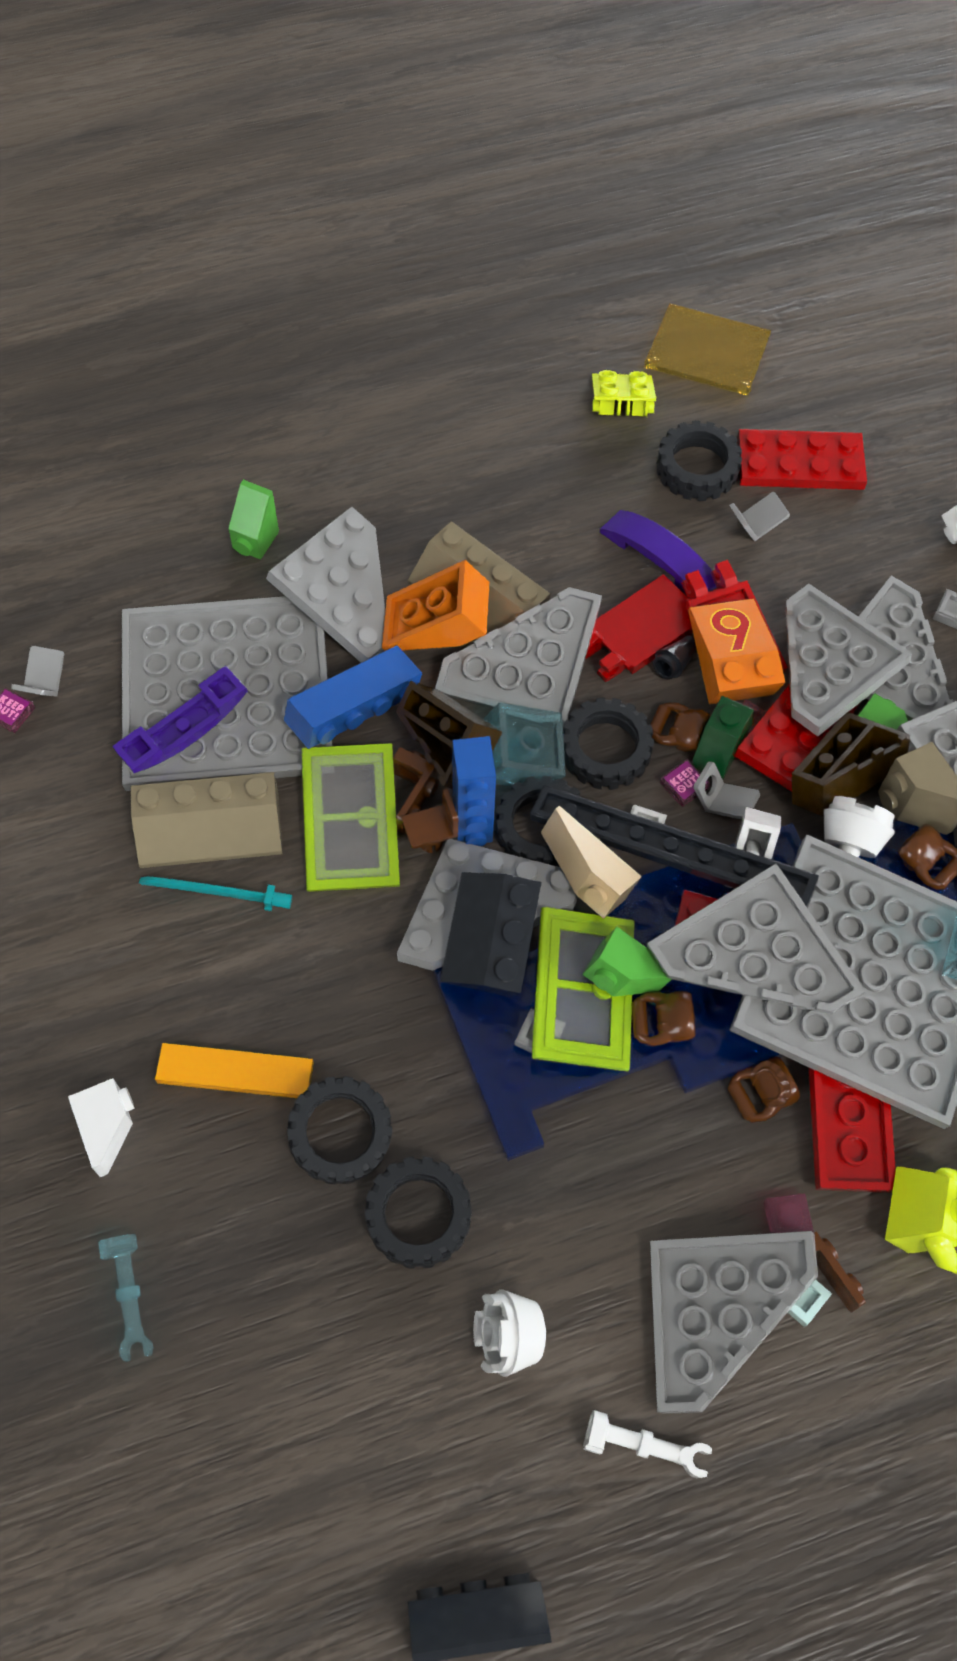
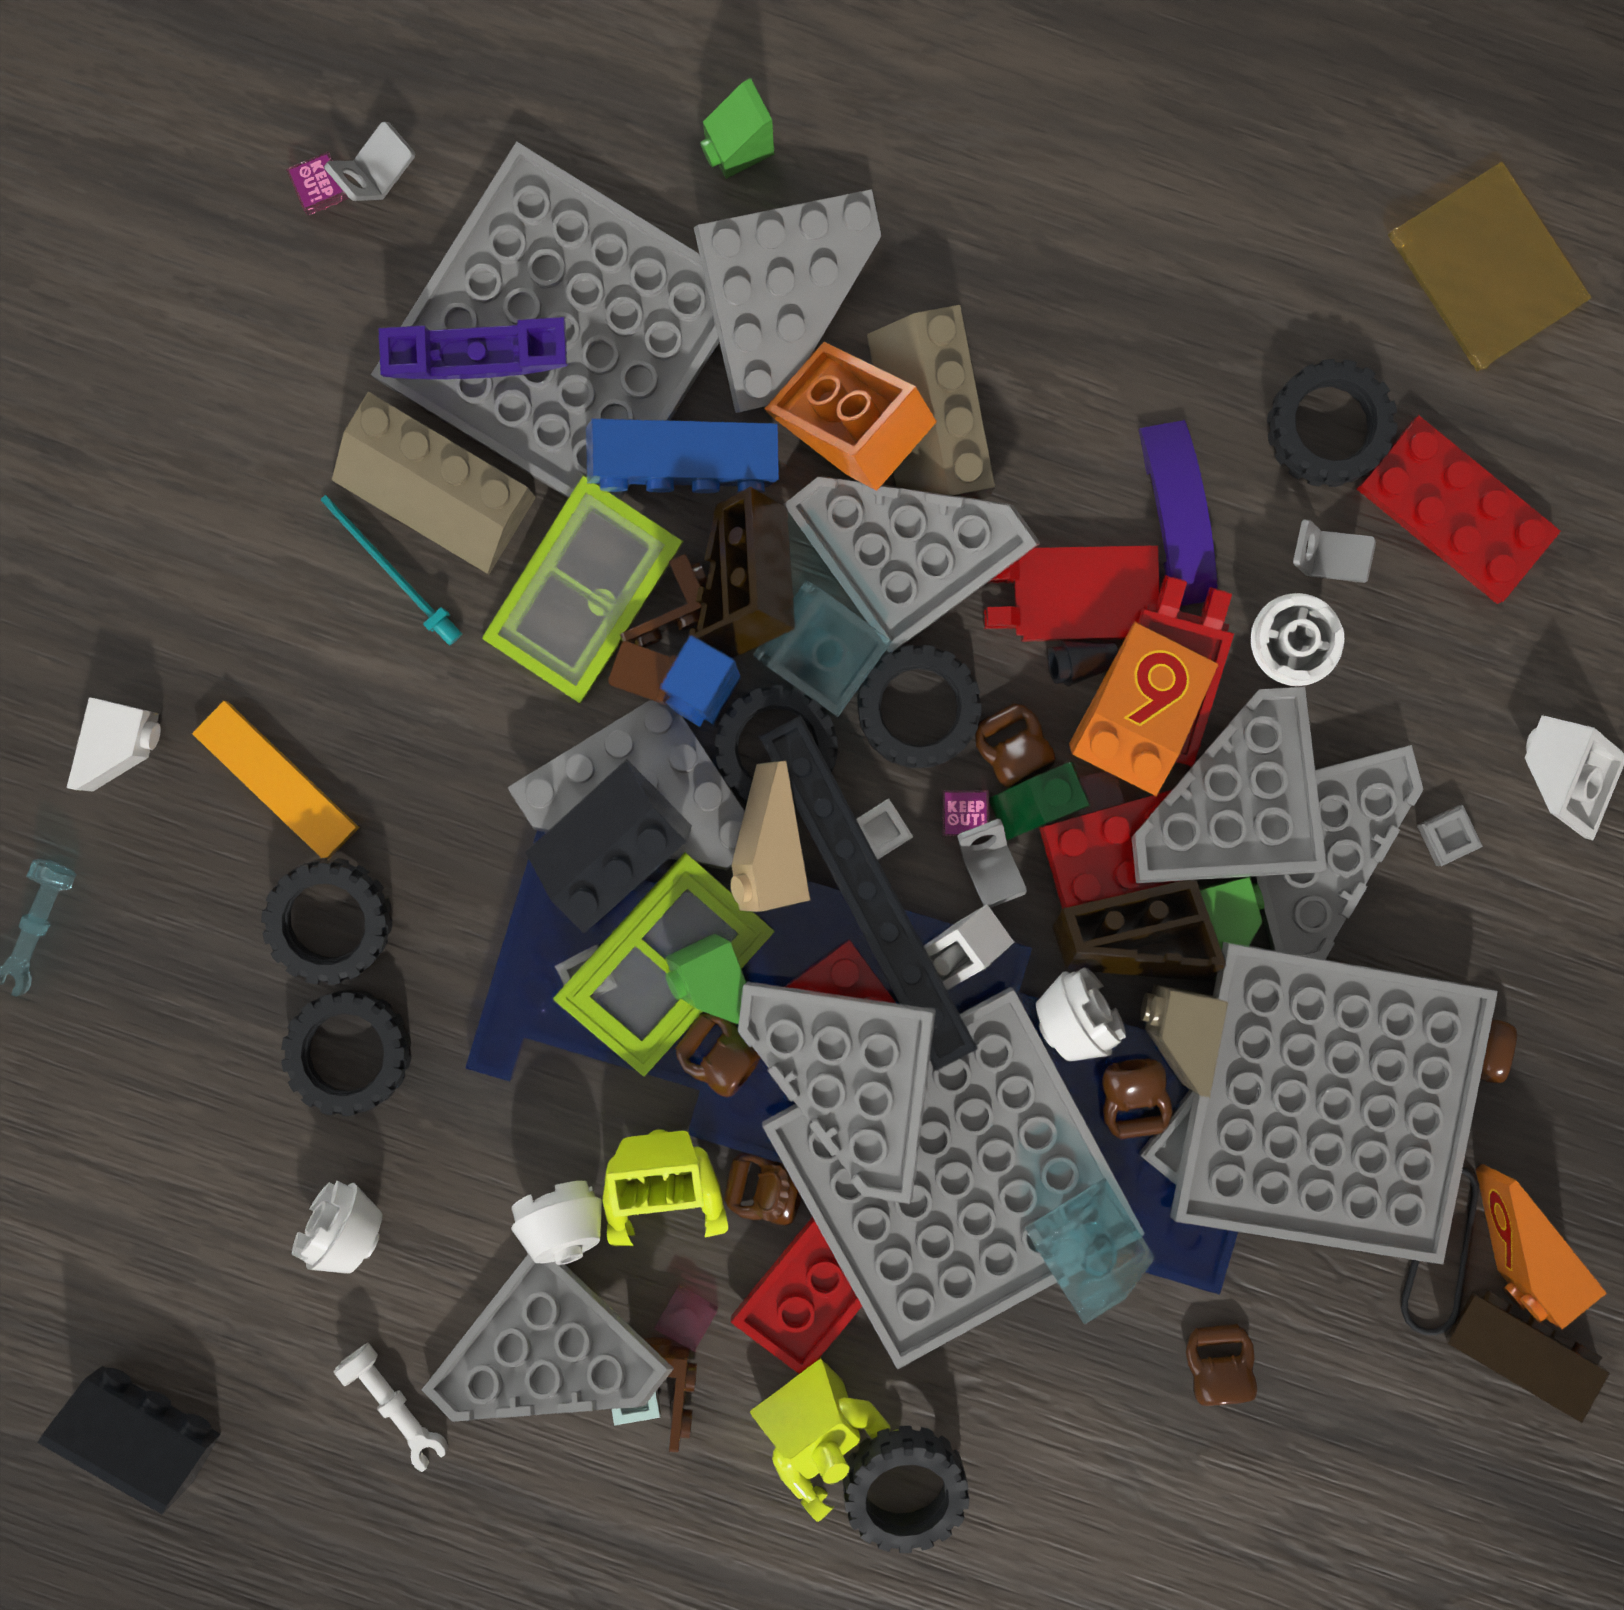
camera: 40 degrees right, 25 degrees up
neon yellow hinge [592,370,656,417] -> none
none -> white cone [511,1181,602,1265]
none -> neon yellow torso [602,1129,728,1246]
none -> white cone [1251,593,1344,686]

